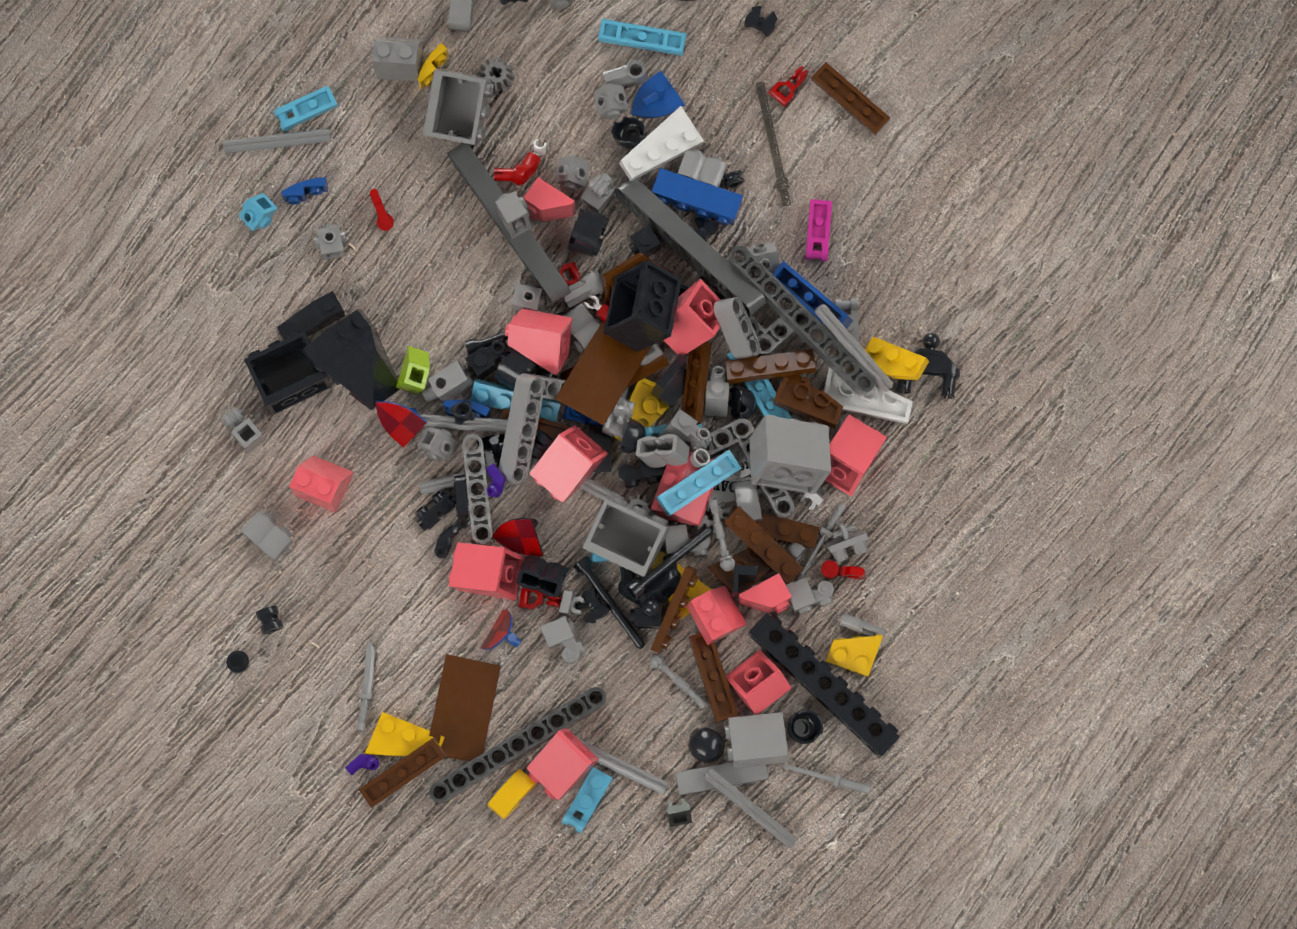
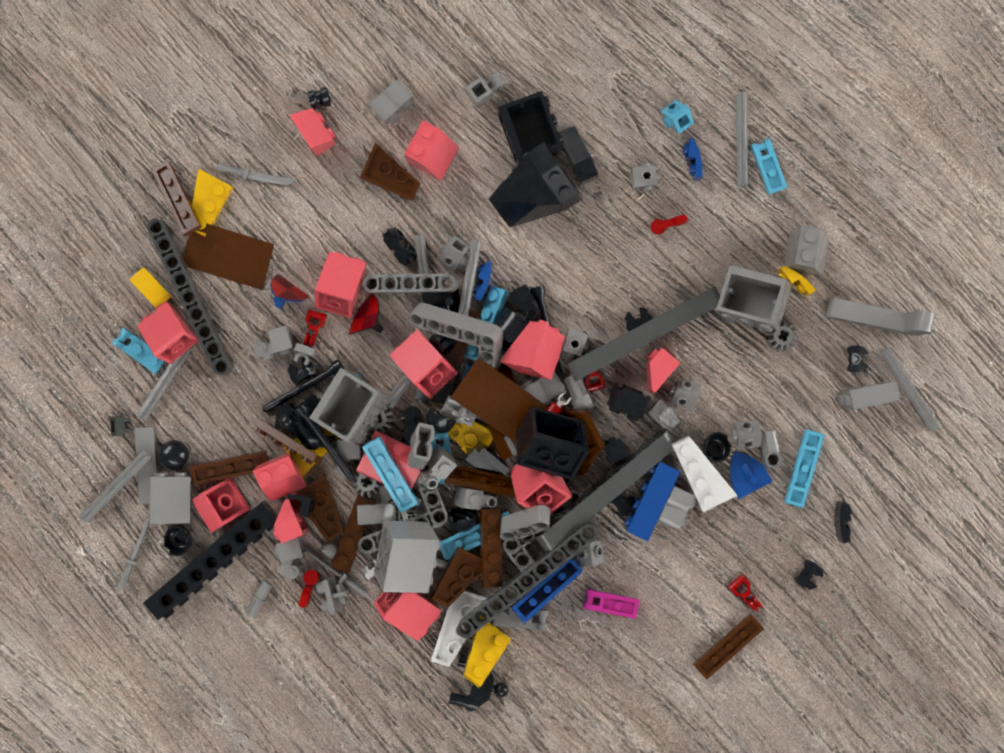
camera: 90 degrees right, 10 degrees up
black plate [226,650,249,673] -> none
dark purple arm [345,754,379,776] -> none
shield [375,401,427,448] -> none
lime slope [396,346,430,395] -> none
light grey torso [421,361,474,403] -> none
black arm [434,517,471,558] -> none
black plate [450,401,476,425] -> none
black beam [454,475,469,517] -> none
dark purple arm [486,464,505,497] -> none
red arm [494,139,546,185] -> none
light grey brick [495,191,531,239] -> none
black brick [516,555,569,597] -> none
light grey piece [650,654,708,709] -> none
light grey hinge [690,448,710,468] -> none
light grey piece [708,499,735,571] -> none
black bush [723,170,745,188] -> none
reddish brown plate [723,506,804,584] -> none
clear smoke bar [756,82,791,206] -> none
light grey axle [815,304,894,392] -> none
yellow wing [826,634,883,677] -> none
none -> coral slope [290,108,336,156]
none -> reddish brown wing [360,143,420,202]
none -> black piece [624,307,652,332]

